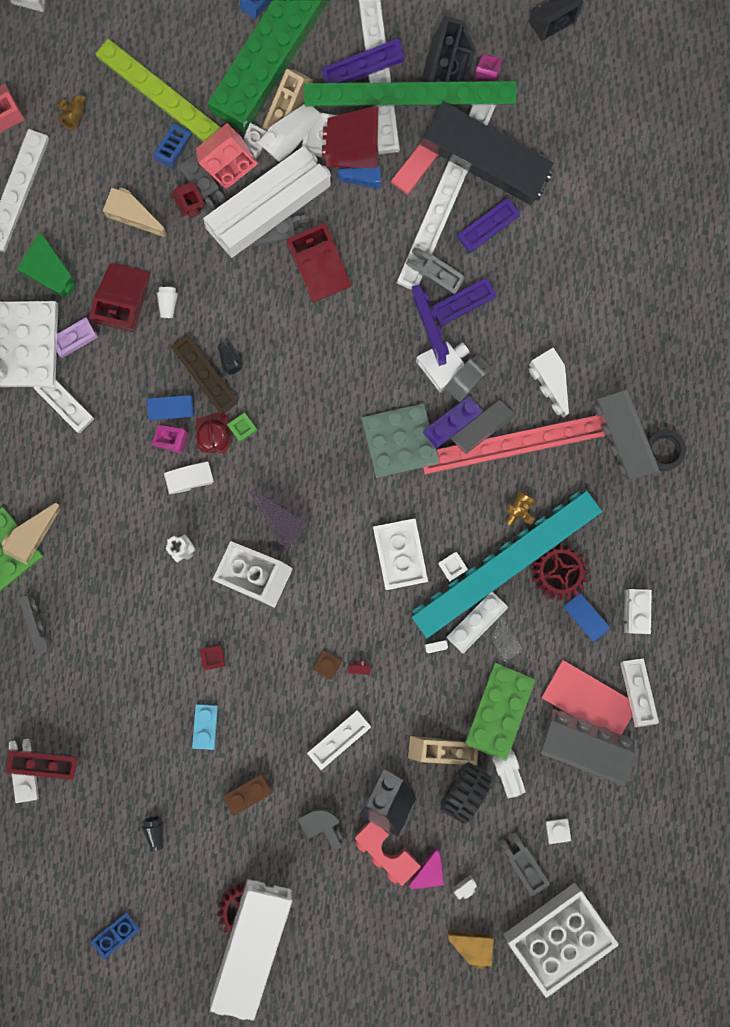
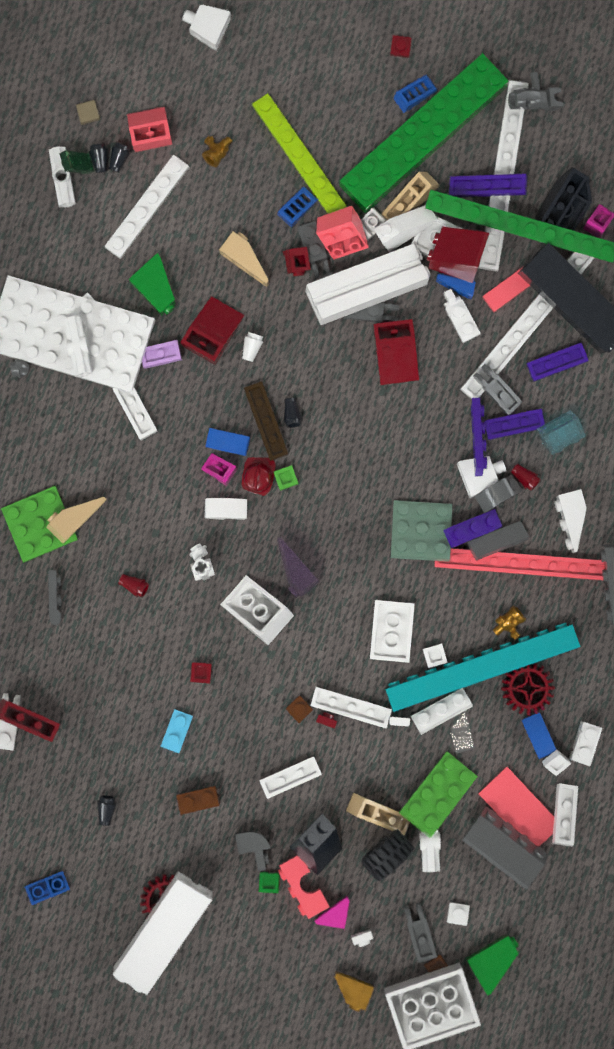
camera: 15 degrees right, 0 degrees up
none -> dark red cone [118,574,149,597]
none -> white plate [189,544,208,561]
none -> green tile [259,872,280,893]
none -> white plate [311,687,392,728]
none -> reddish brown tile [424,954,448,973]
none -> white hinge [444,289,481,343]
none -> green slope [466,934,519,996]
none -> dark red cone [511,464,541,491]
none -> clear light blue brick [537,410,586,455]
none -> white plate [542,750,571,776]

